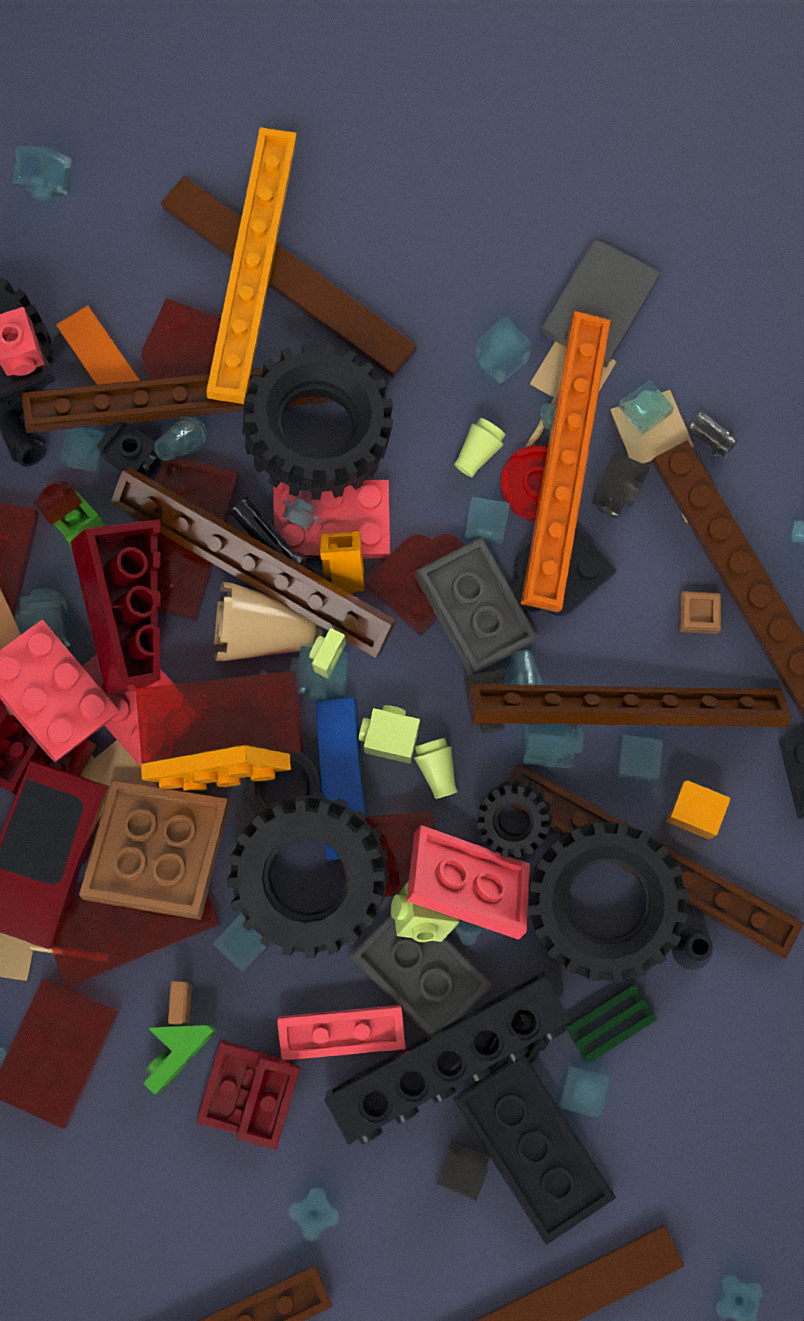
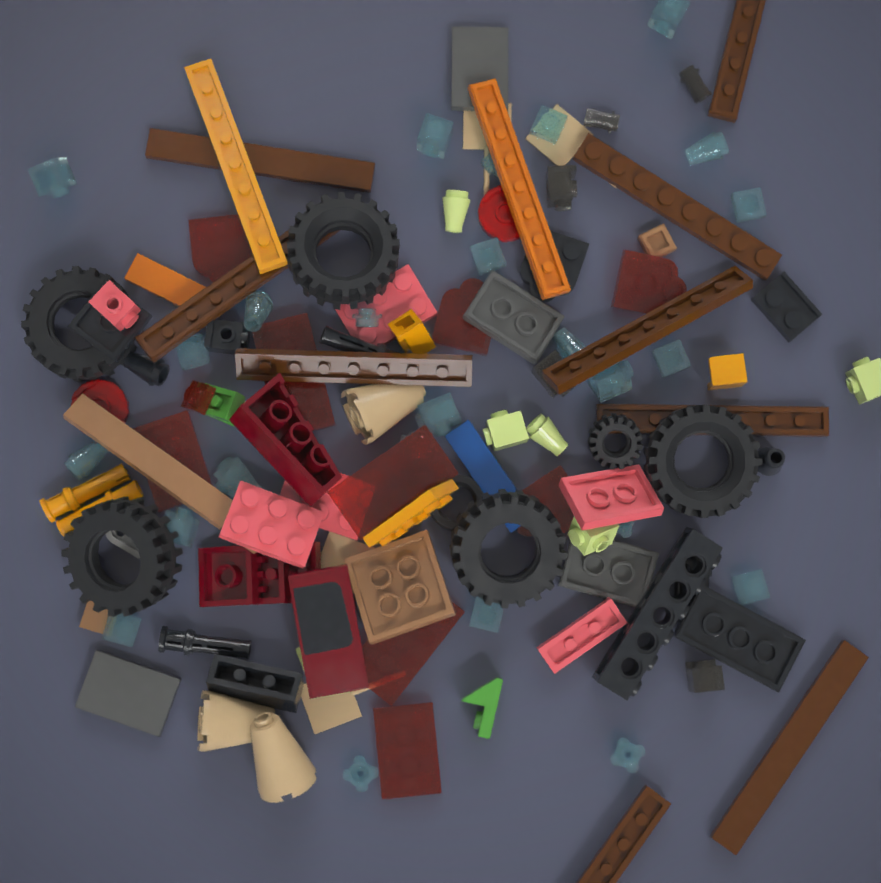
camera: 35 degrees left, 5 degrees up
medium nougat tile [168,981,193,1024] -> none
dark red slope [196,1039,300,1150] -> none
yellowish green plate [309,628,346,679] -> none
dark green tile [565,984,658,1064] -> none
none -> clear red plate [611,250,687,314]

